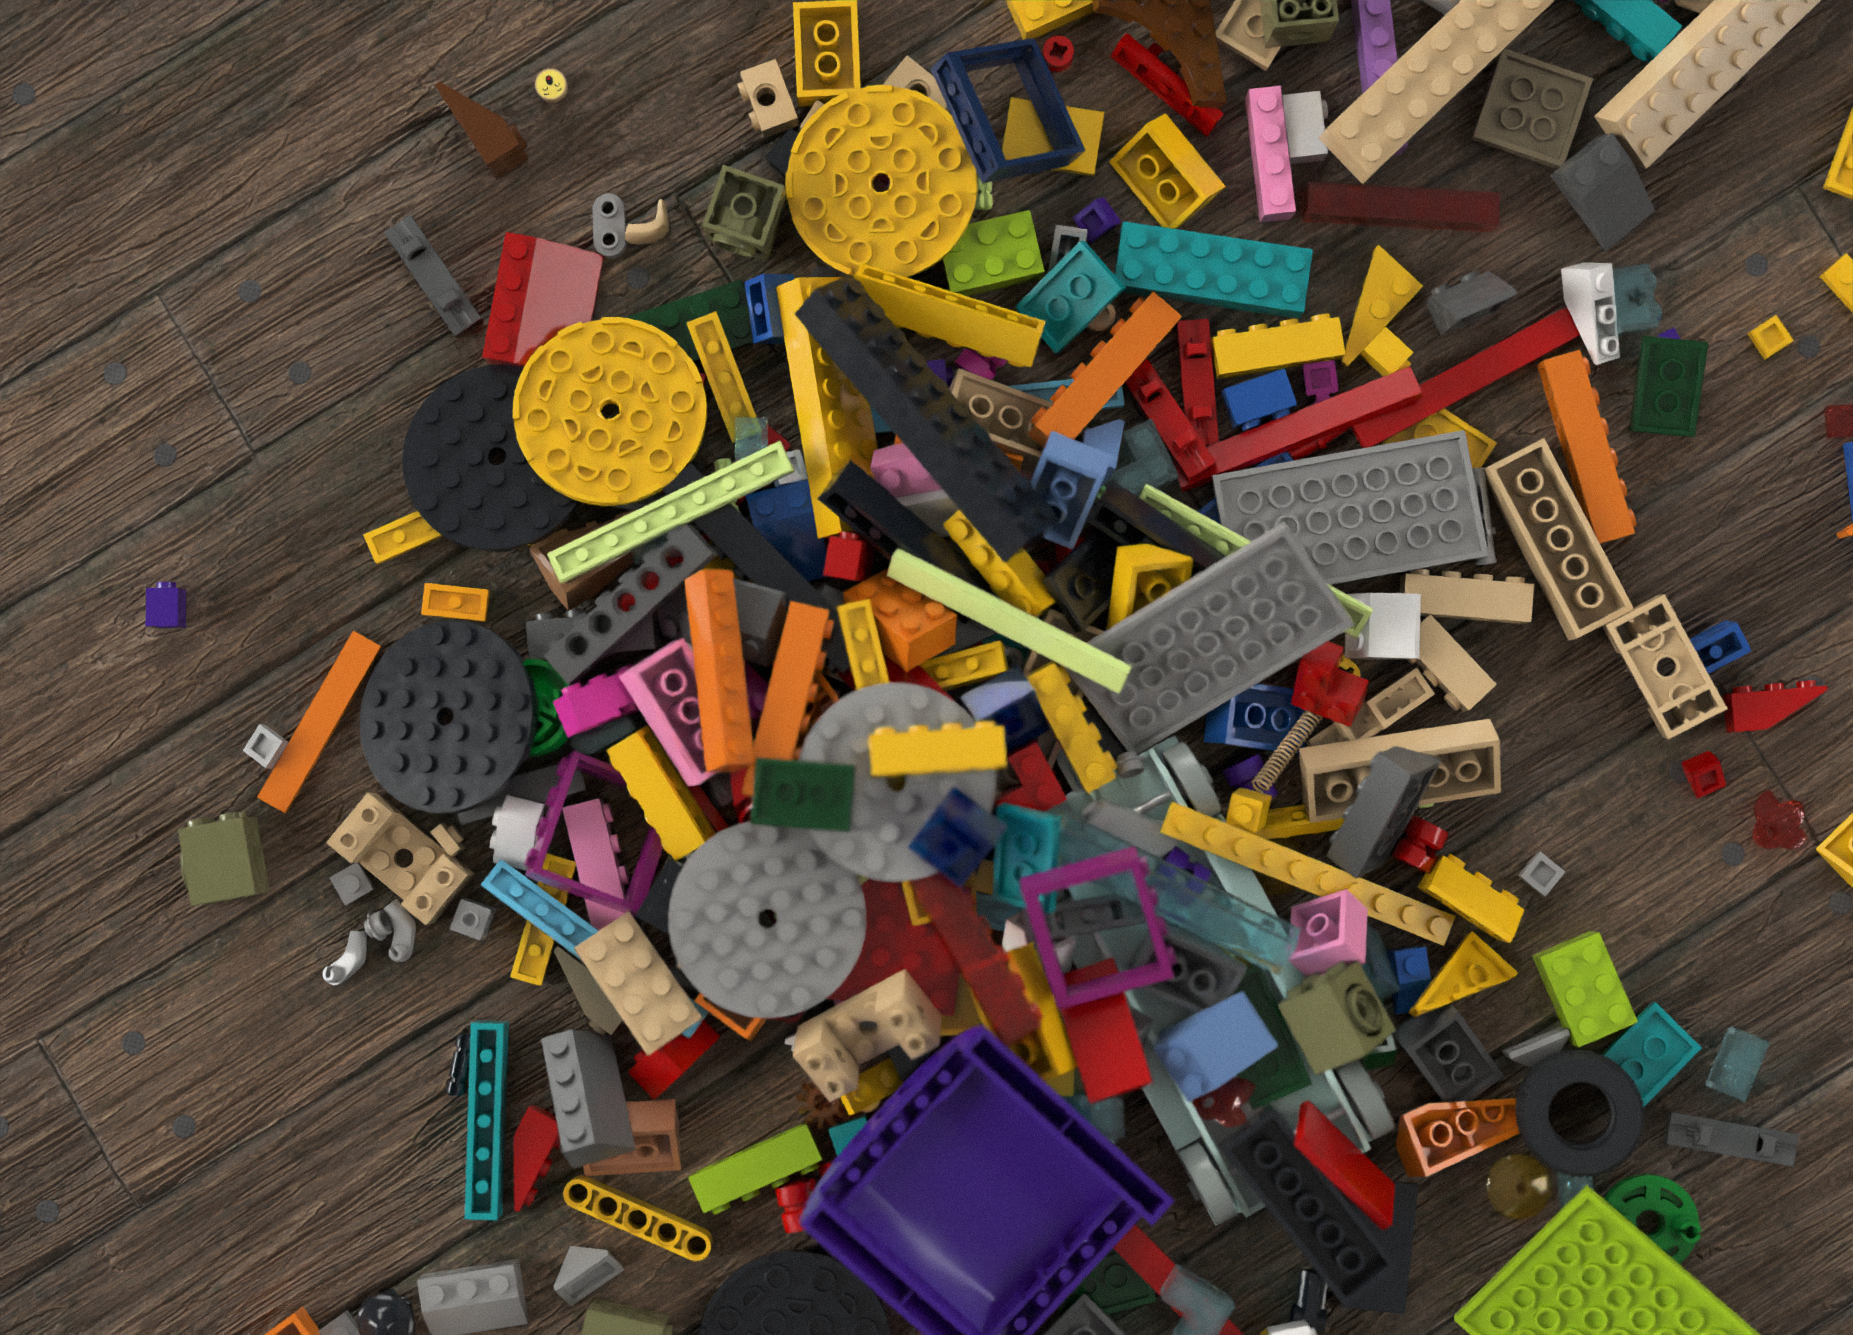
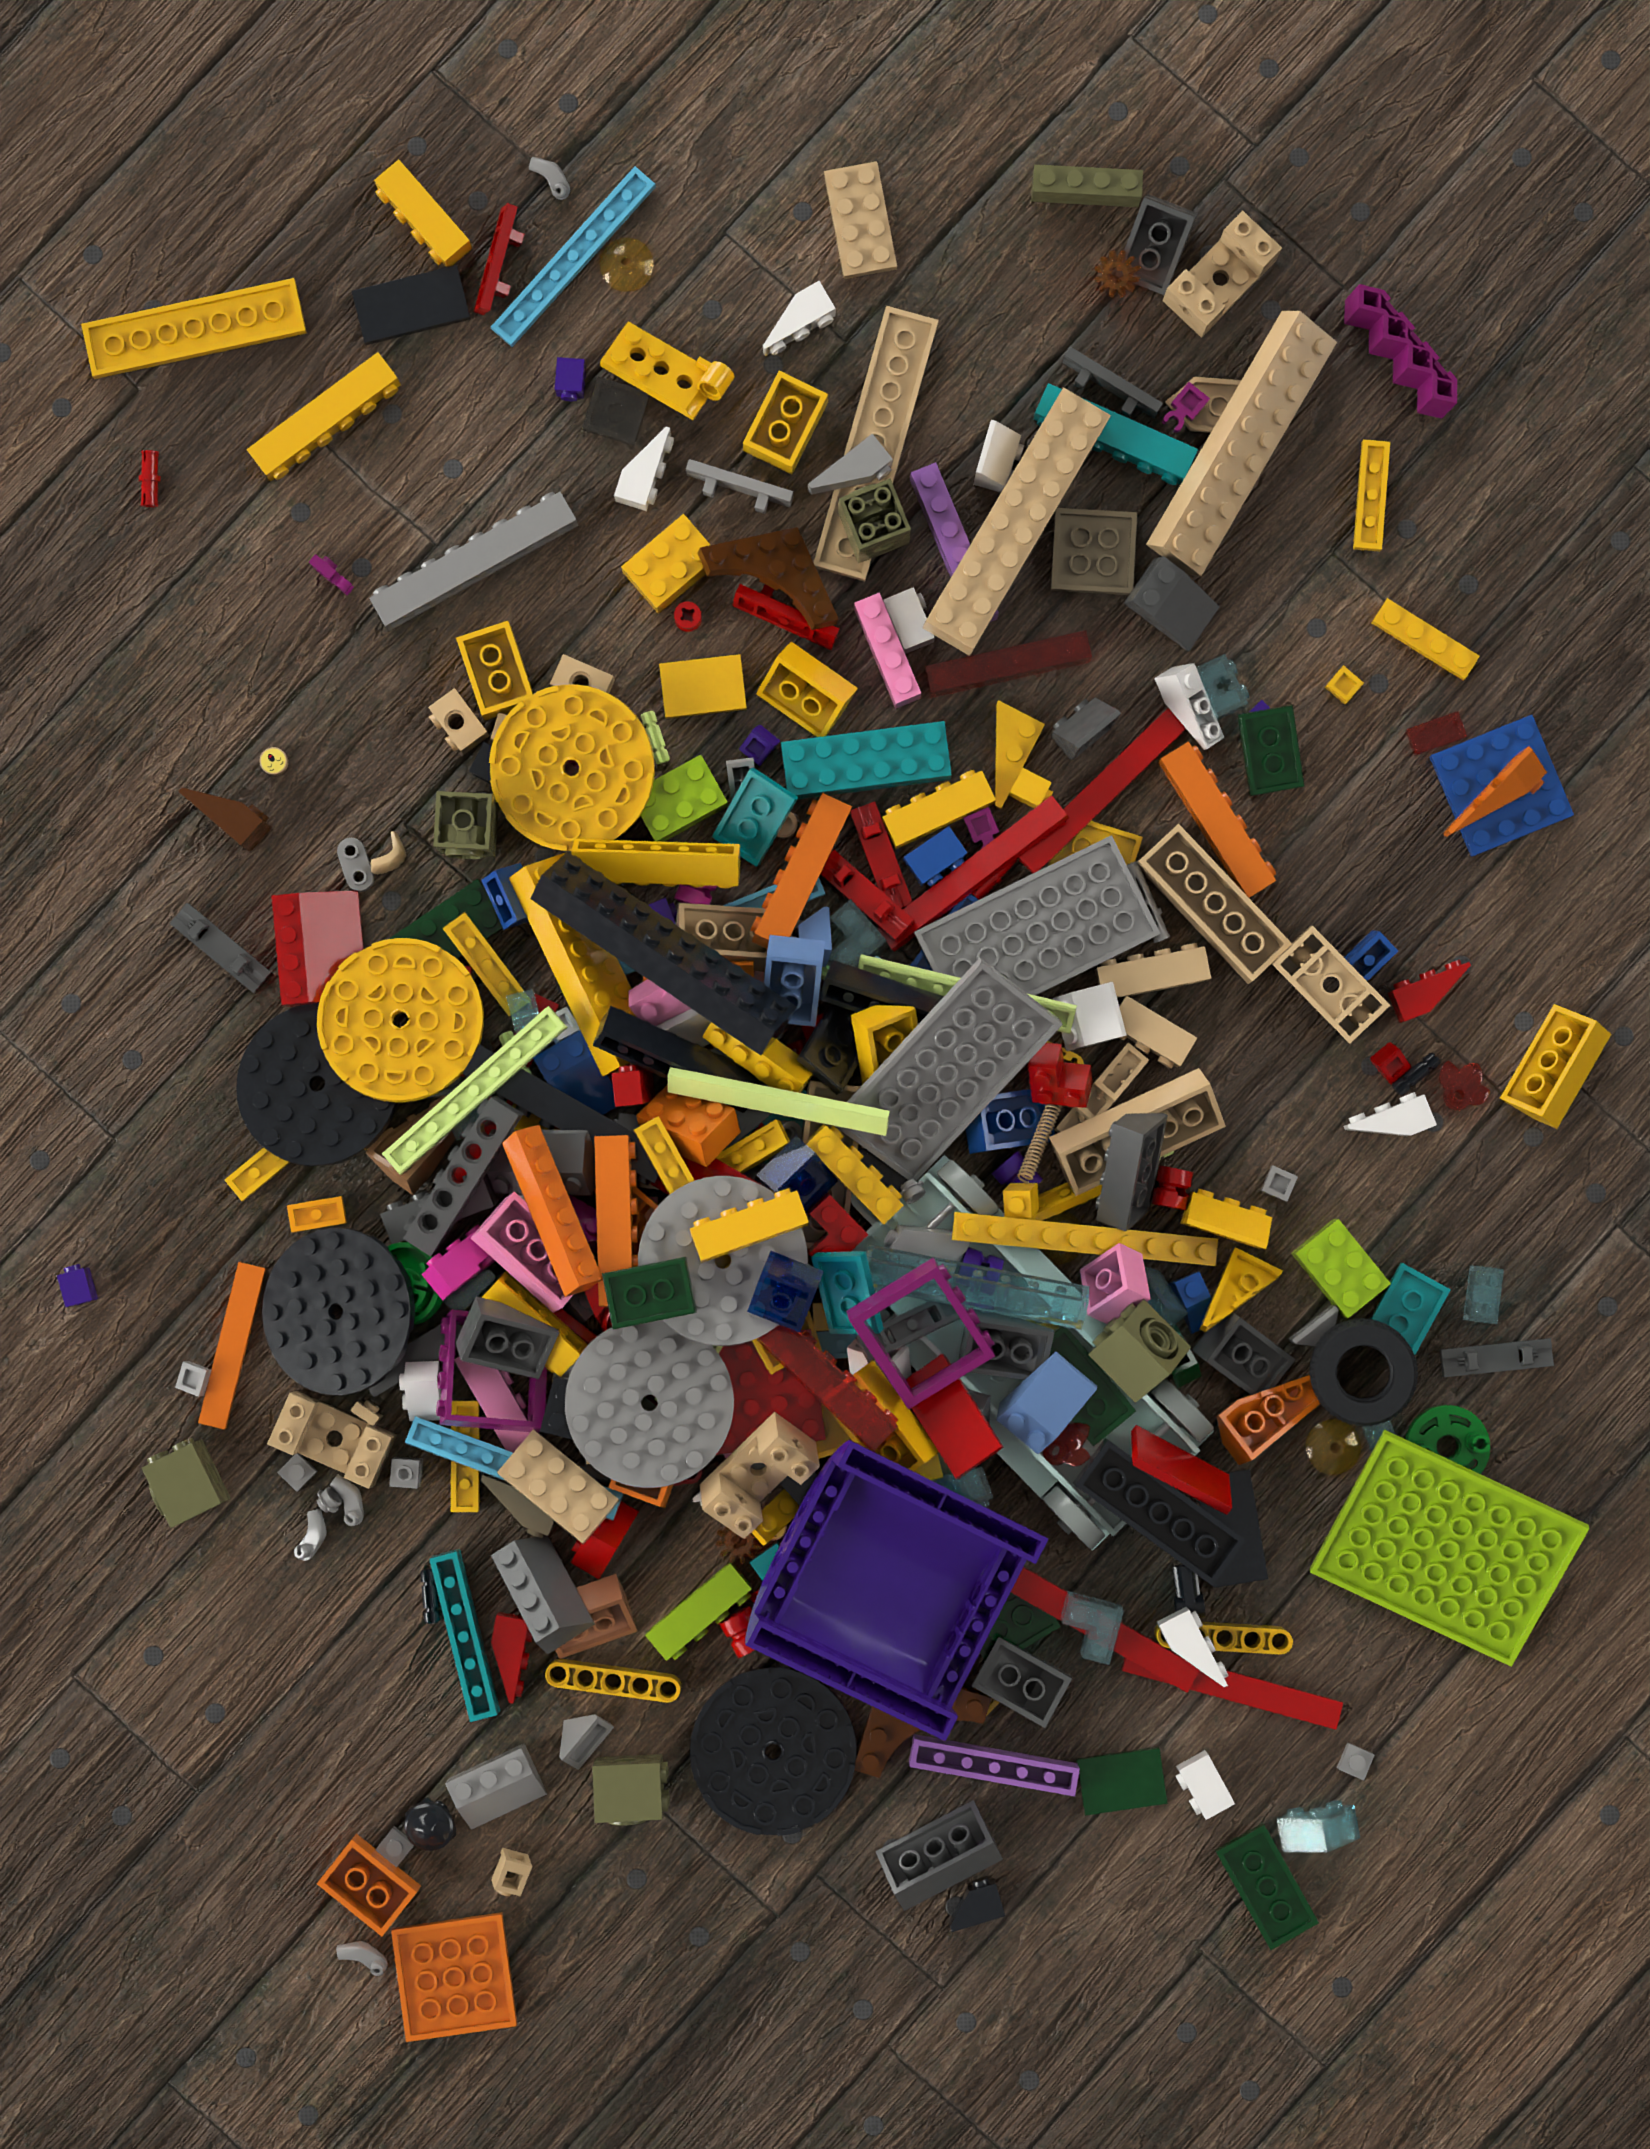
camera: 15 degrees left, 0 degrees up
dark blue window [931,38,1086,183] -> none
none -> dark grey slope [456,1296,559,1379]
none -> white slope [1343,1092,1437,1136]
none -> black axle [1392,1052,1441,1096]

